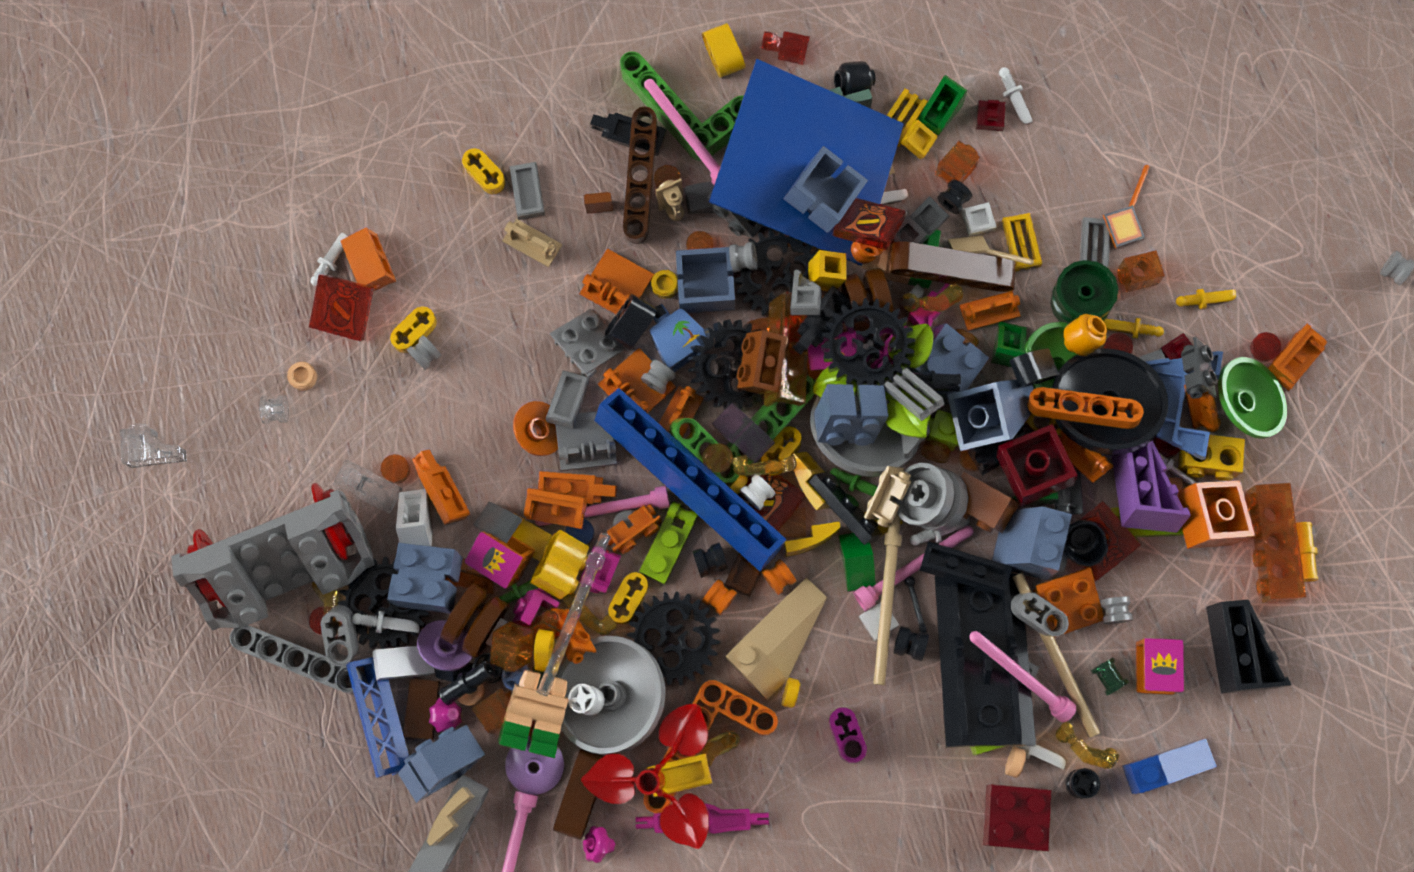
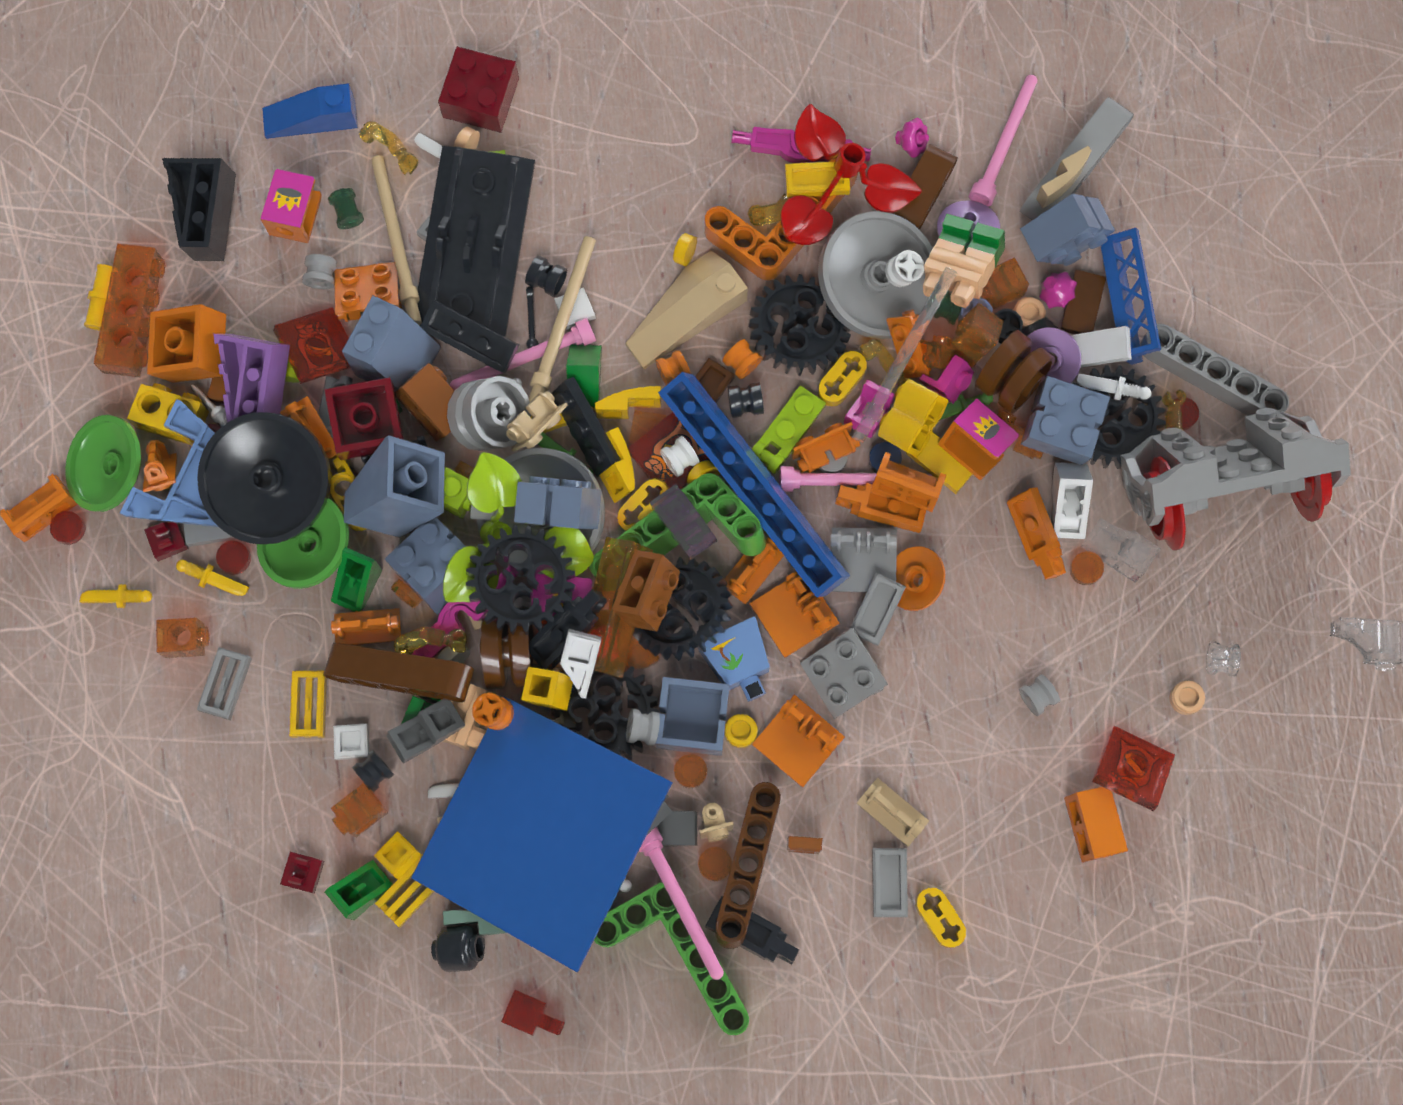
camera: 175 degrees left, 0 degrees up
white piece [311,233,348,286] -> none
light grey beam [321,605,359,666] -> none
yellow beam [390,306,437,353] -> none
black pin [439,660,496,705] -> none
dark grey slope [473,502,523,543] -> none
yellow beam [534,629,555,673] -> none
black beam [604,294,657,351] -> none
light grey wheel [641,360,676,394] -> none
yellow beam [702,23,745,78] -> none
clear orange tile [702,443,733,472] -> none
clear yellow arm [732,455,797,476] -> none
sand blue piece [783,146,868,233] -> none
magenta beam [828,707,867,764] -> none
clear red tile [833,198,906,250] -> none
light grey tile [884,368,944,421] -> none
black axle [907,370,961,392] -> none
tan piece [948,235,1034,265] -> none
bright pink piece [969,631,1076,723] -> none
white piece [999,67,1033,124] -> none
black beam [1009,348,1059,388] -> none
light grey beam [1011,593,1069,636] -> none
orange beam [1027,387,1144,429] -> none
dark green wheel [1050,260,1119,323] -> none
light orange head [1064,314,1107,356] -> none
black hair [1064,520,1108,567] -> none
black wheel [1065,768,1101,799] -> none
piece [1103,165,1150,248] -> none
dark grey hinge [1181,337,1217,399] -> none

